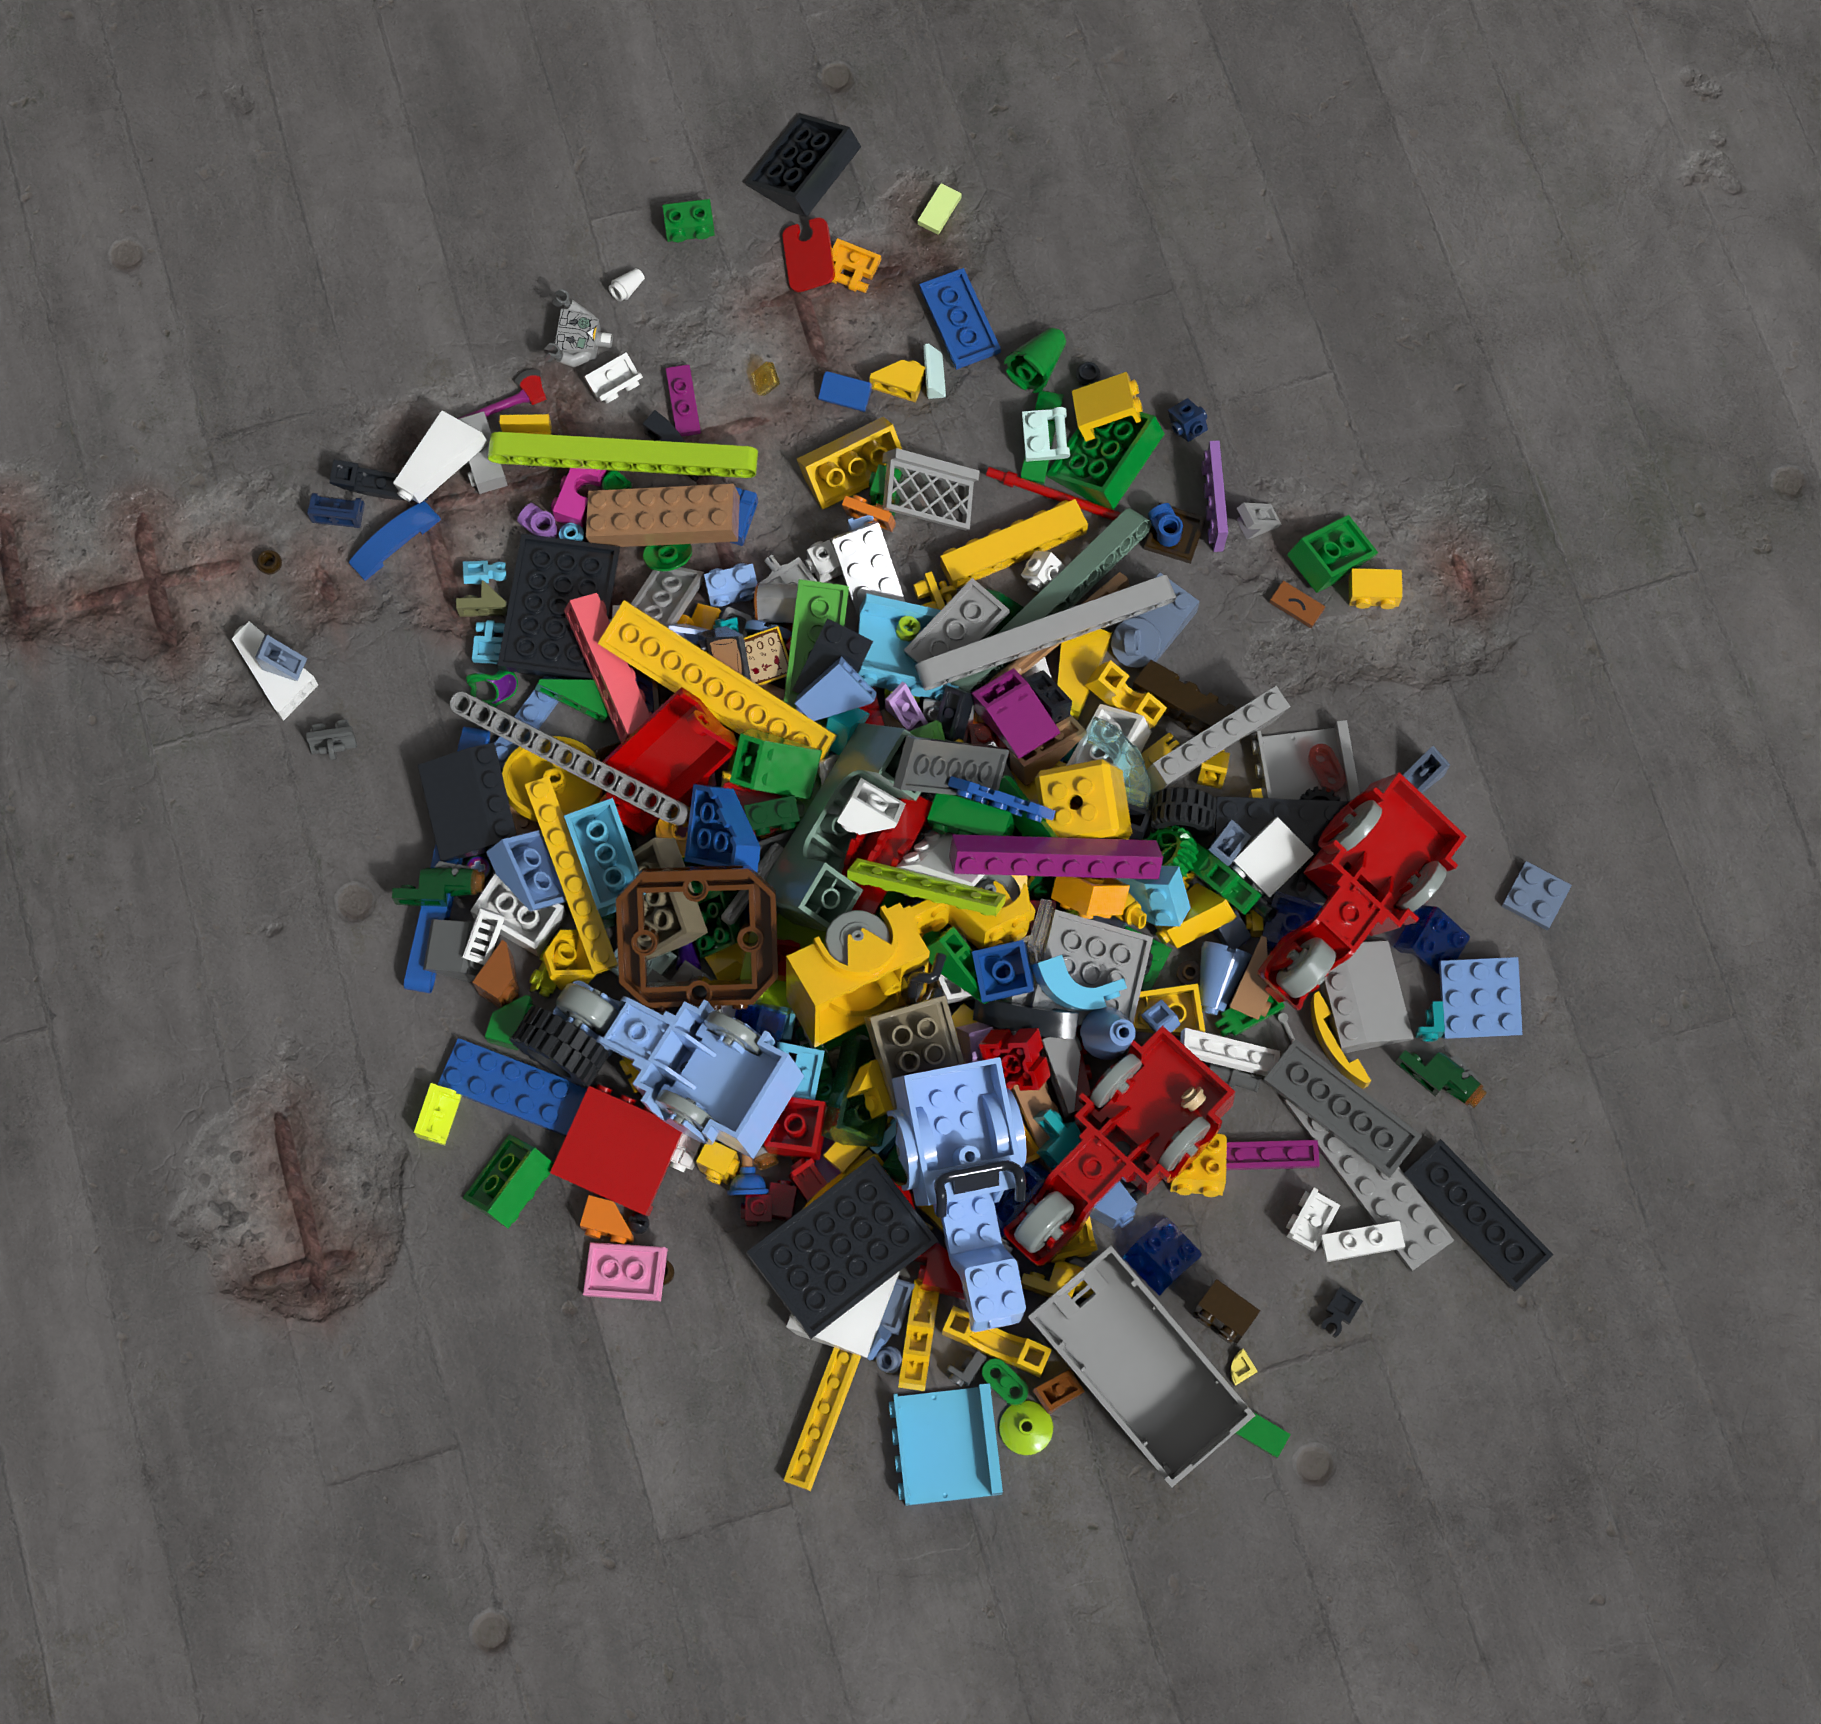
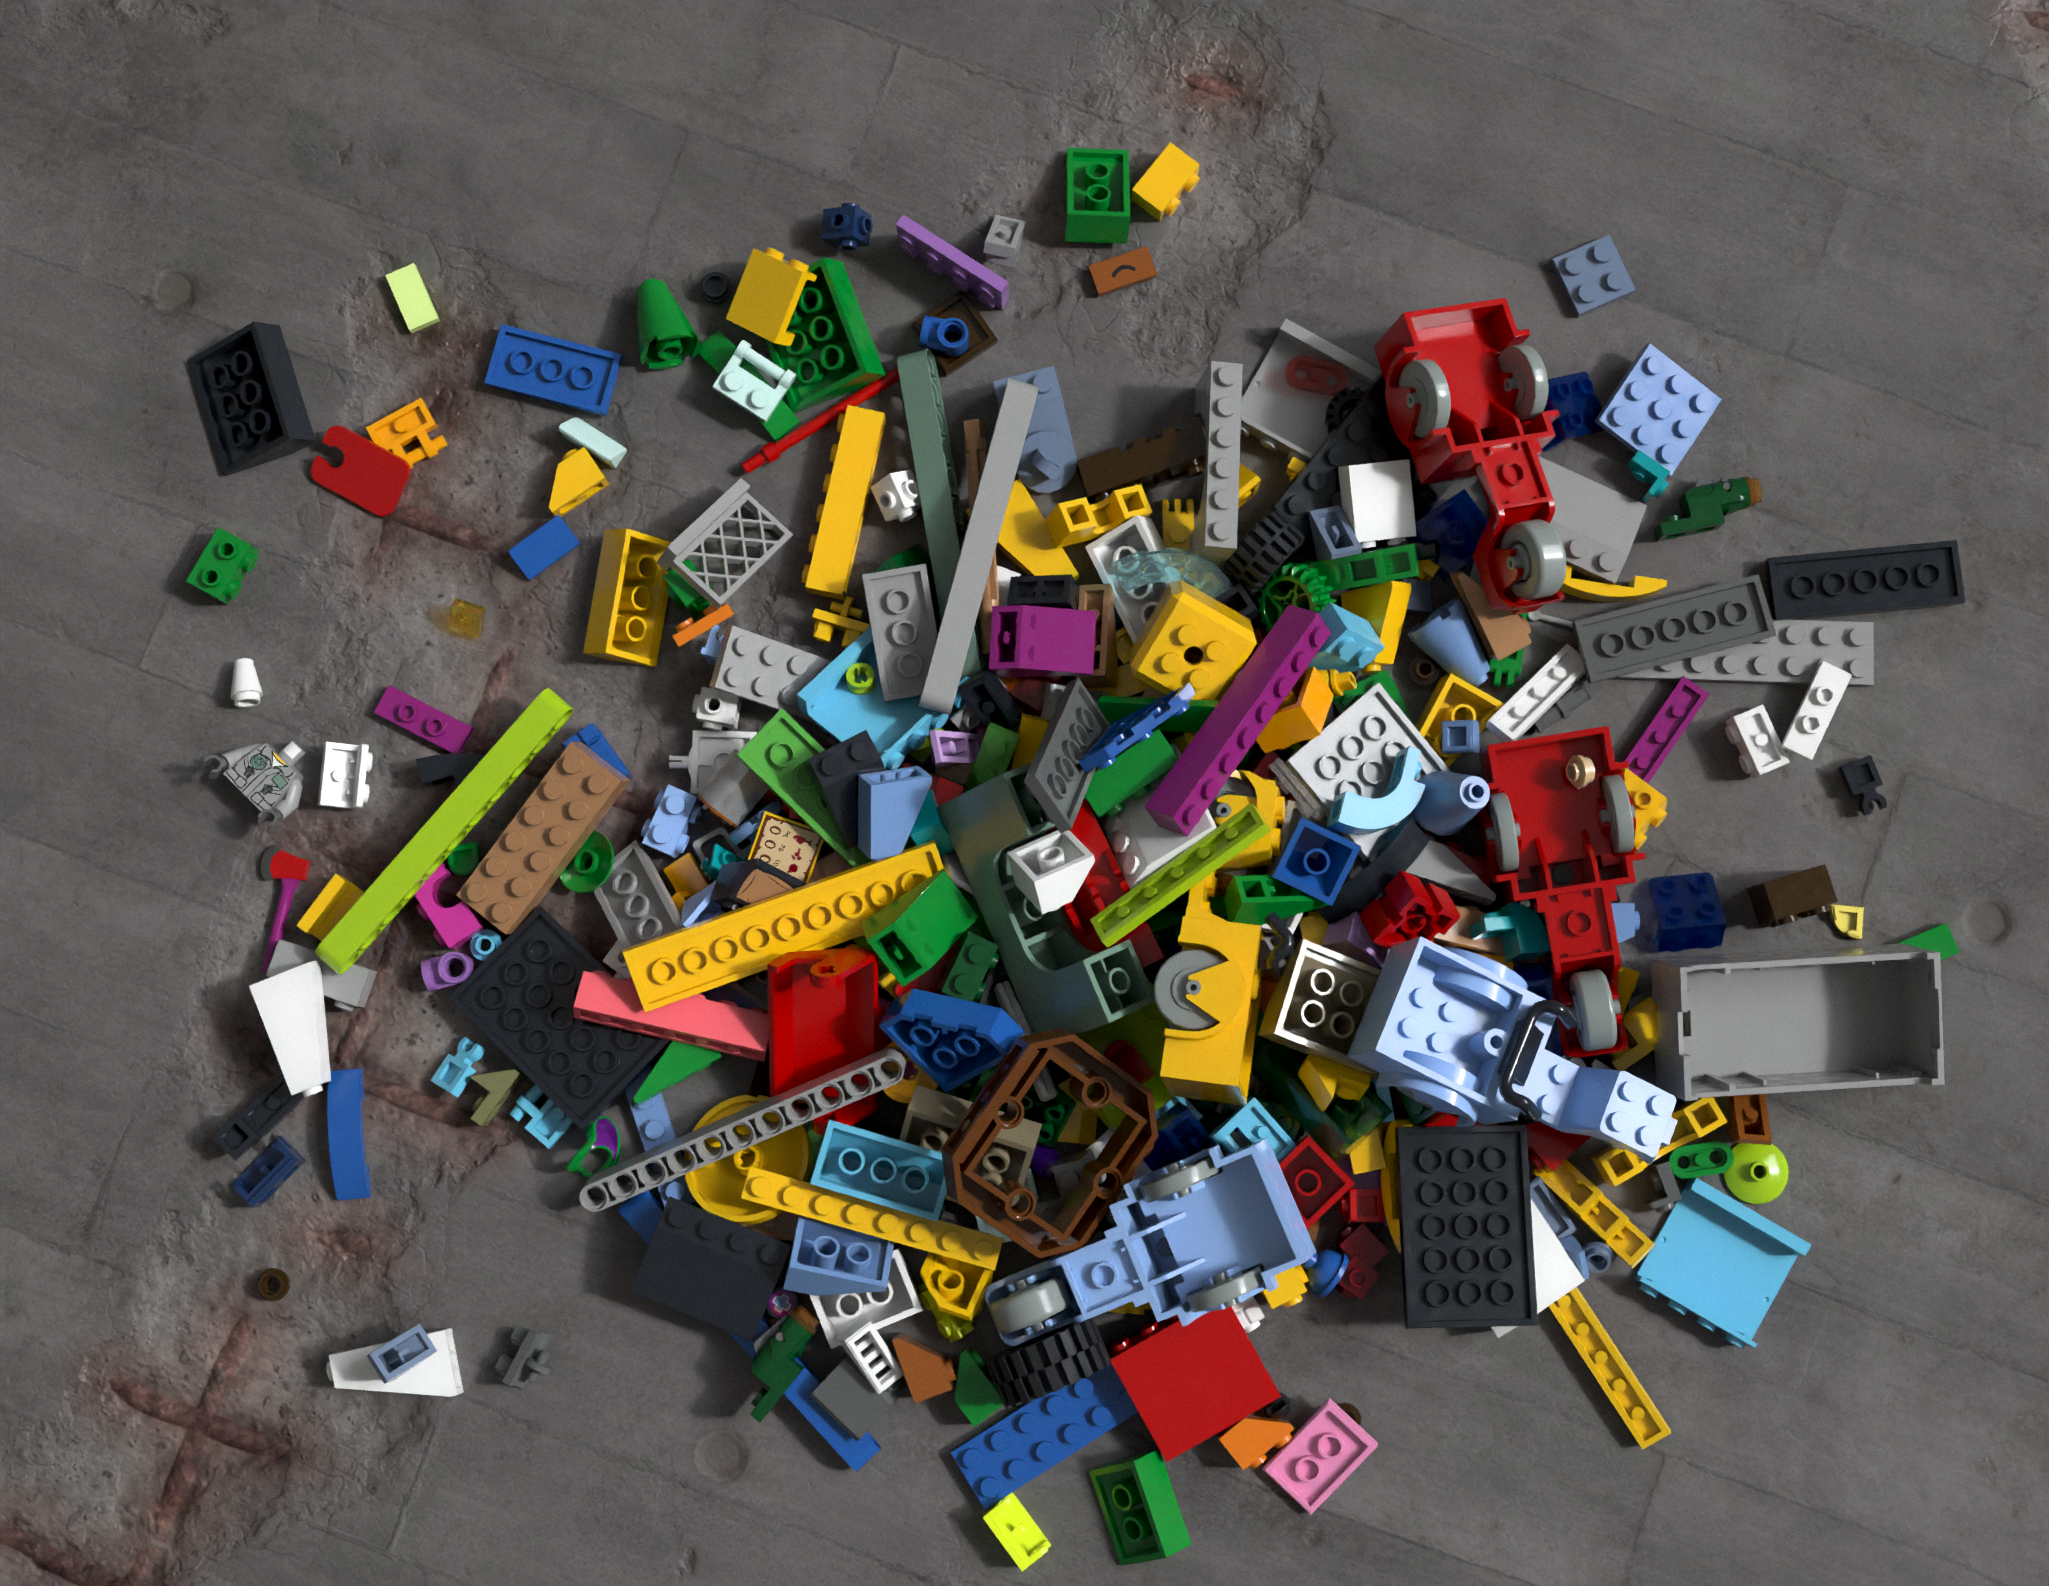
camera: 50 degrees left, 10 degrees up
sand blue slope [1403,746,1450,793] -> none

